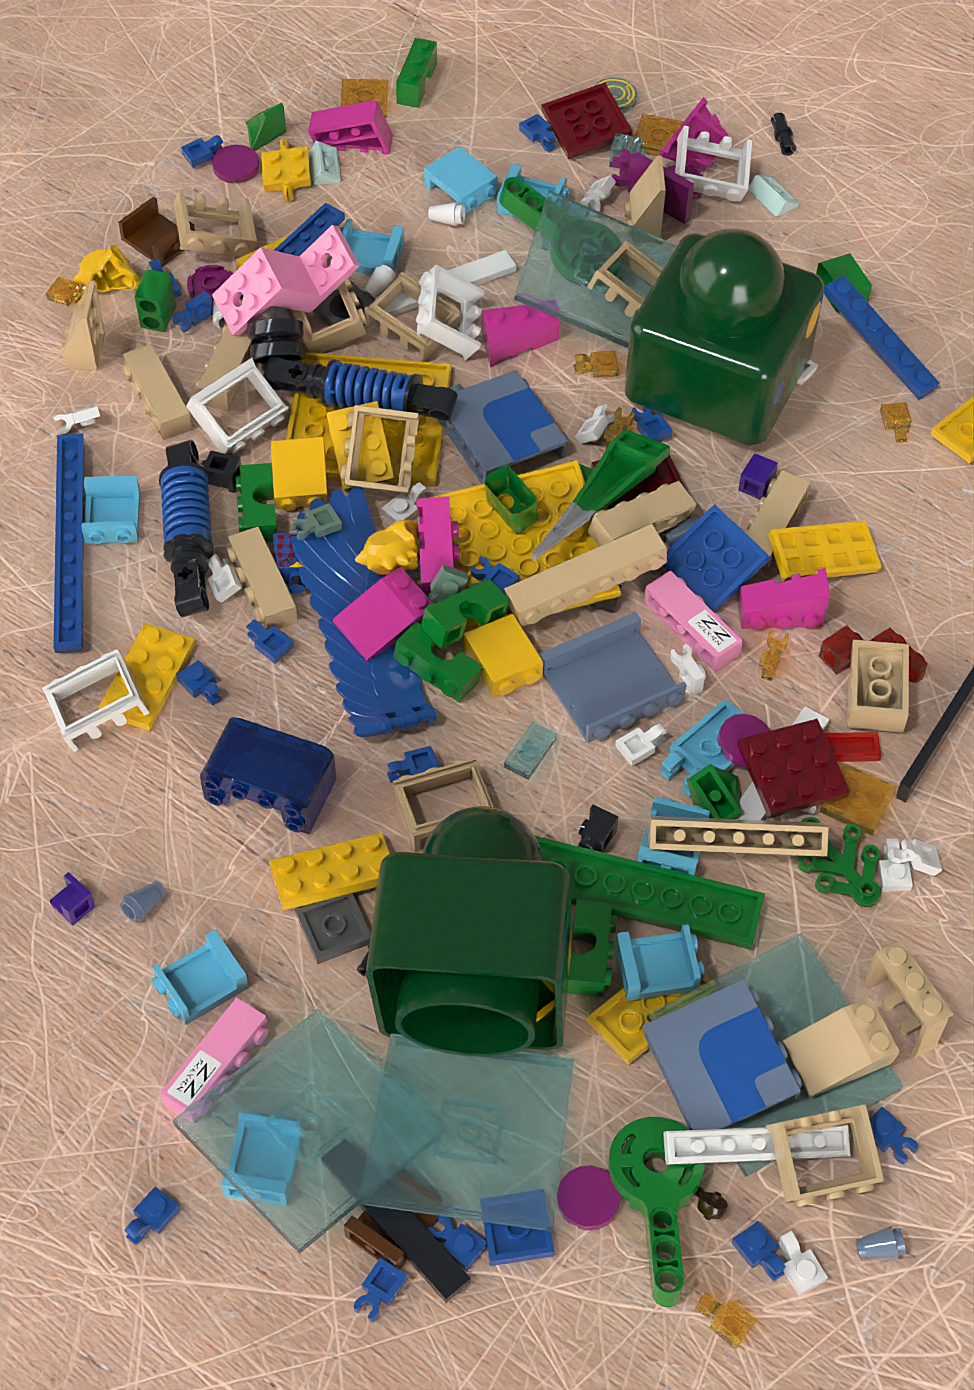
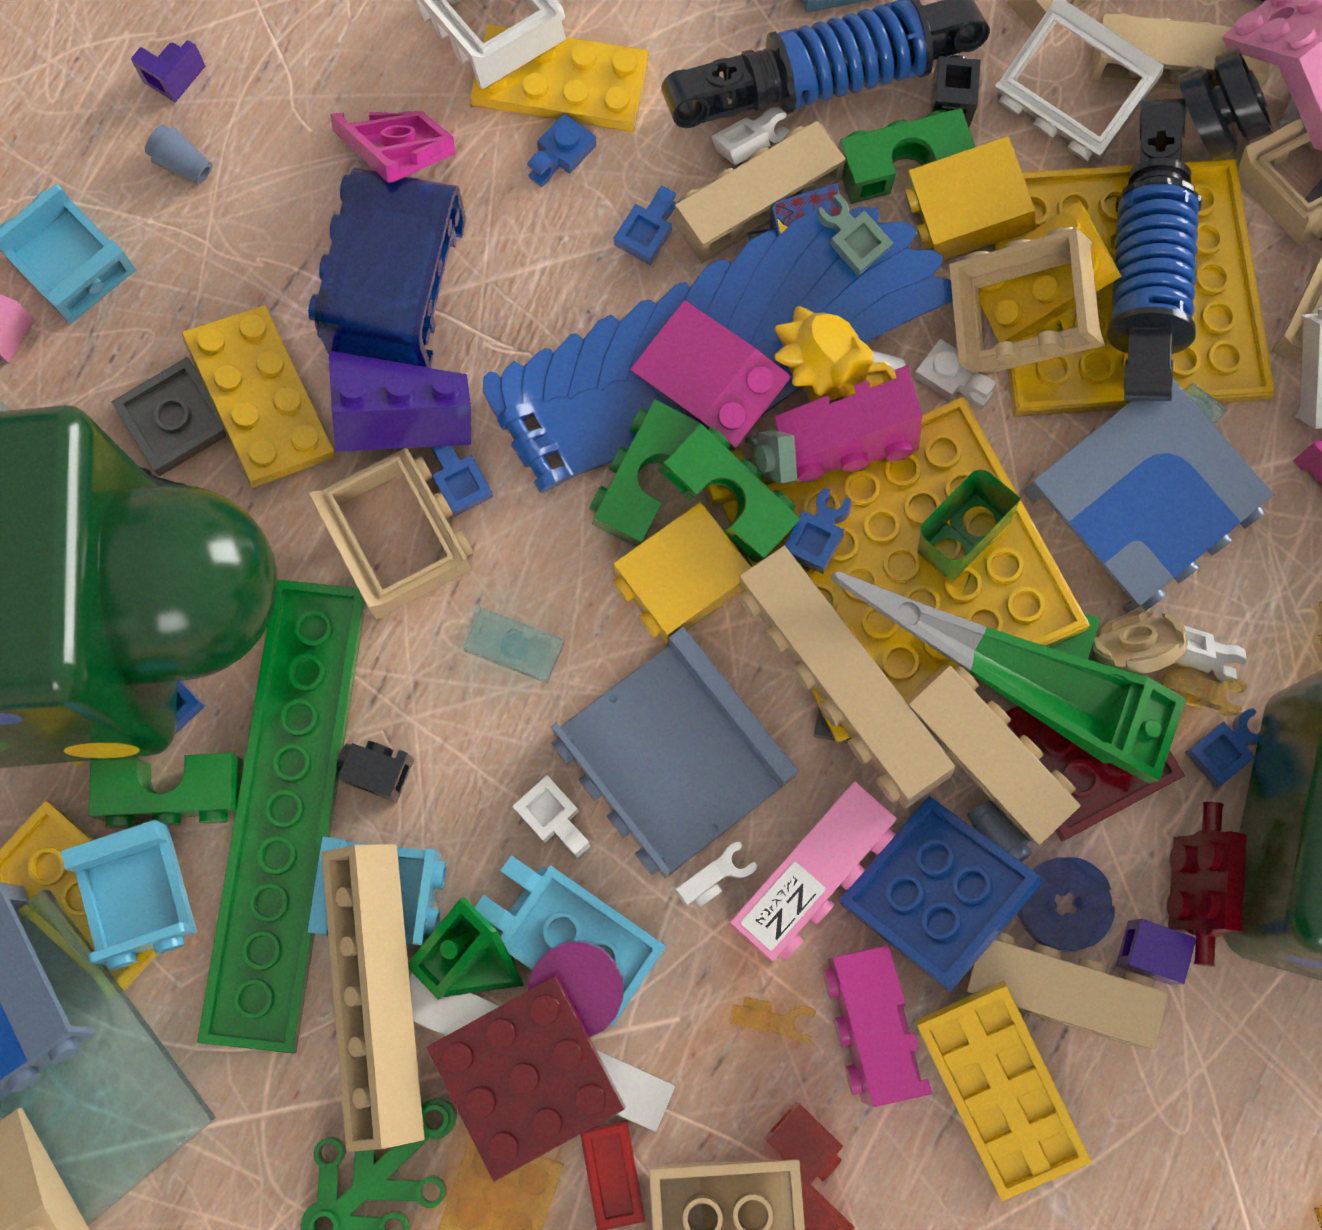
camera: 80 degrees right, 20 degrees up
none -> dark purple wedge [328,350,471,452]
none -> dark pink wing [330,111,455,183]
none -> clear blue plate [1017,857,1115,952]
none -> tan tile [1092,611,1188,674]
none -> dark red plate [1167,801,1247,967]

